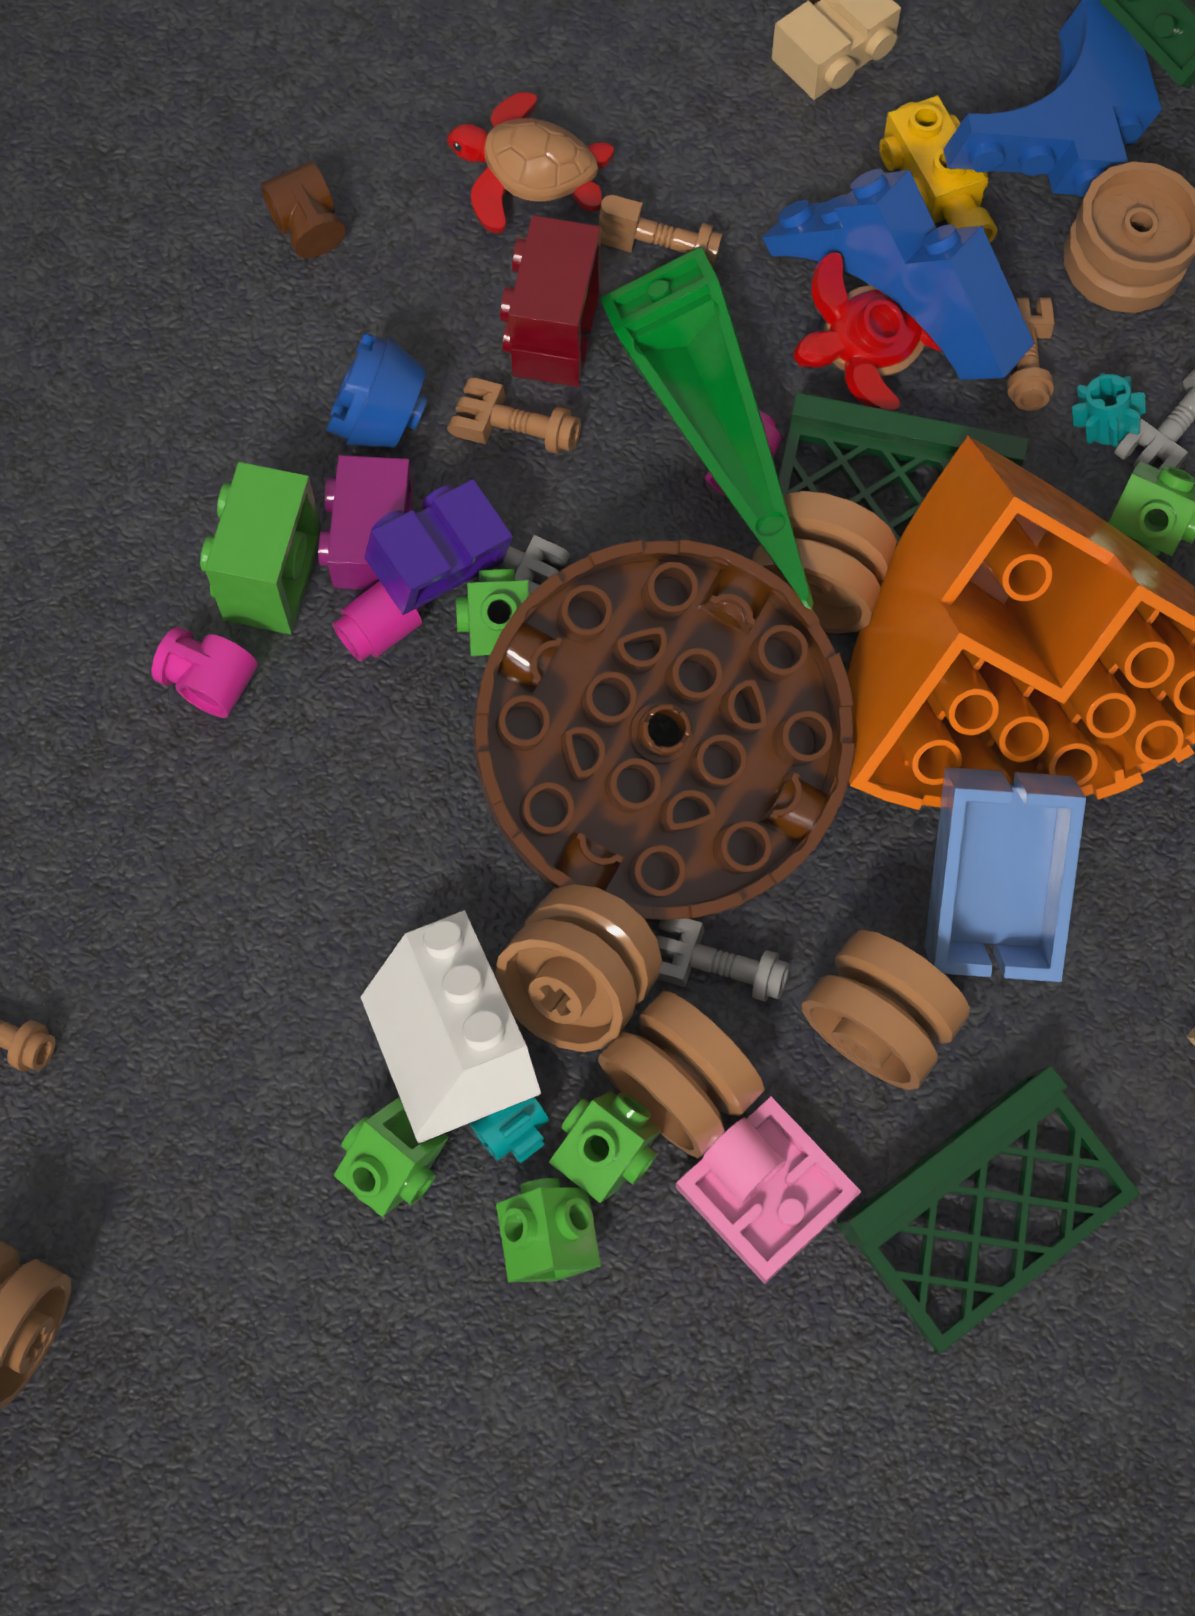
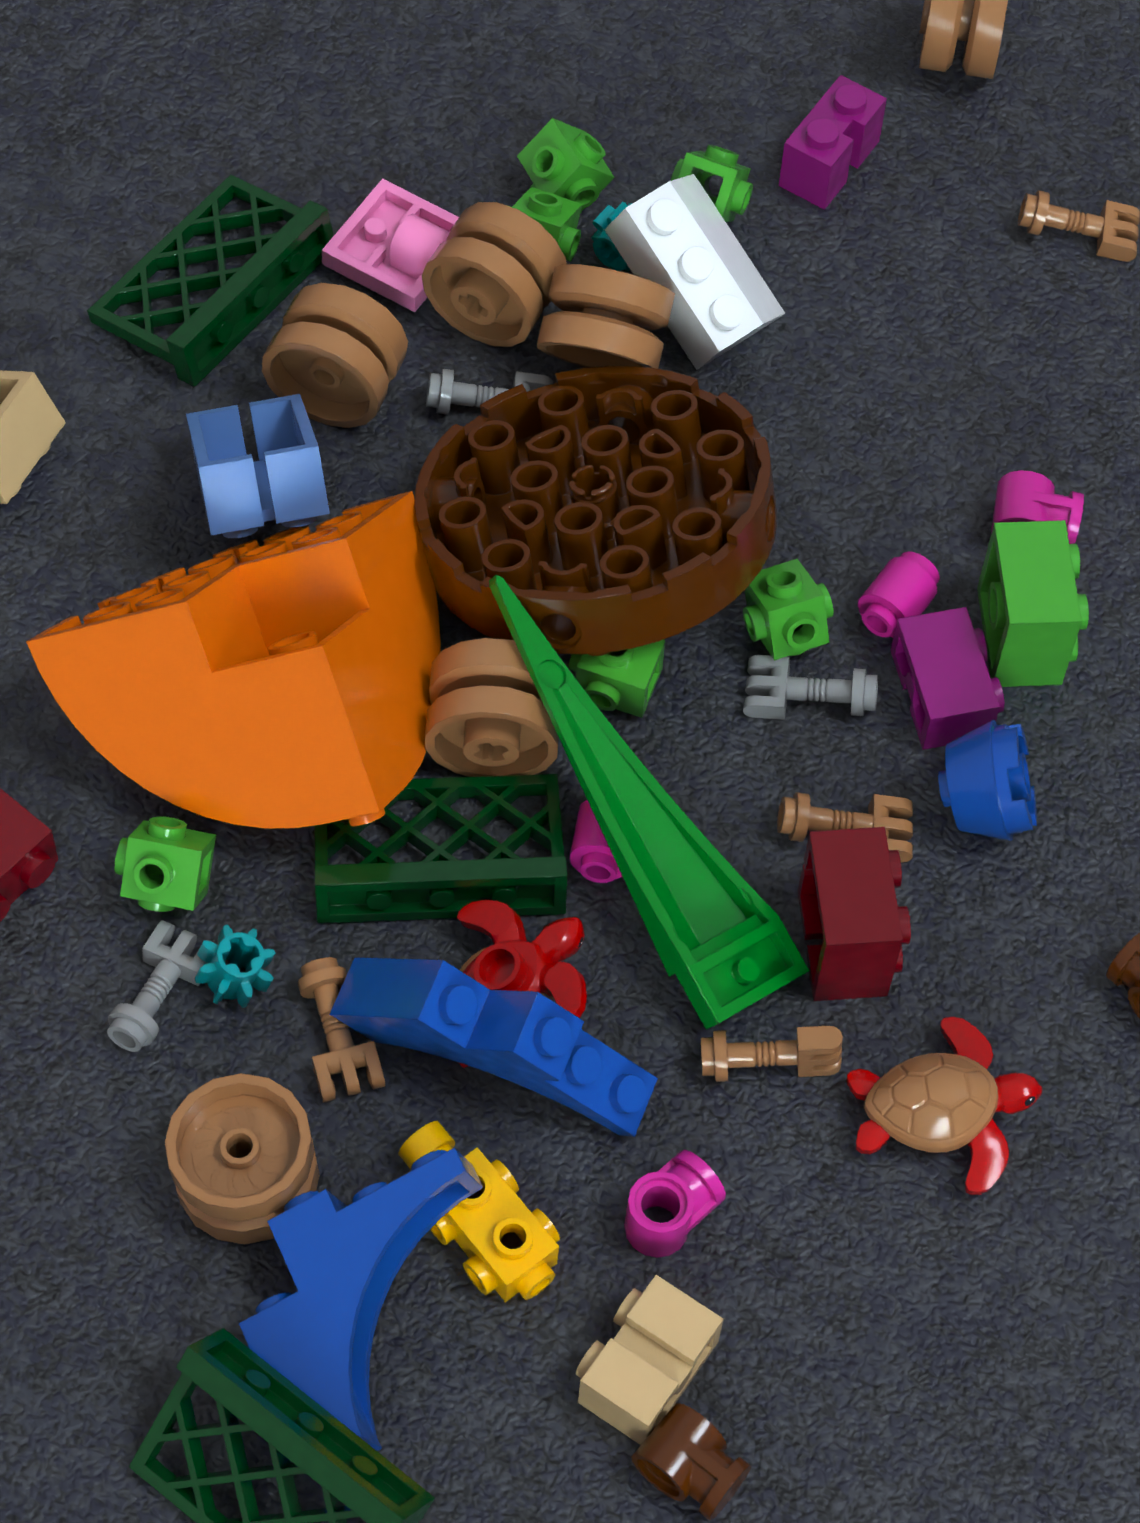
camera: 160 degrees right, 10 degrees down
dark purple brick [364,479,513,615] -> none
none -> dark pink piece [624,1150,726,1258]
none -> magenta brick [779,75,887,210]

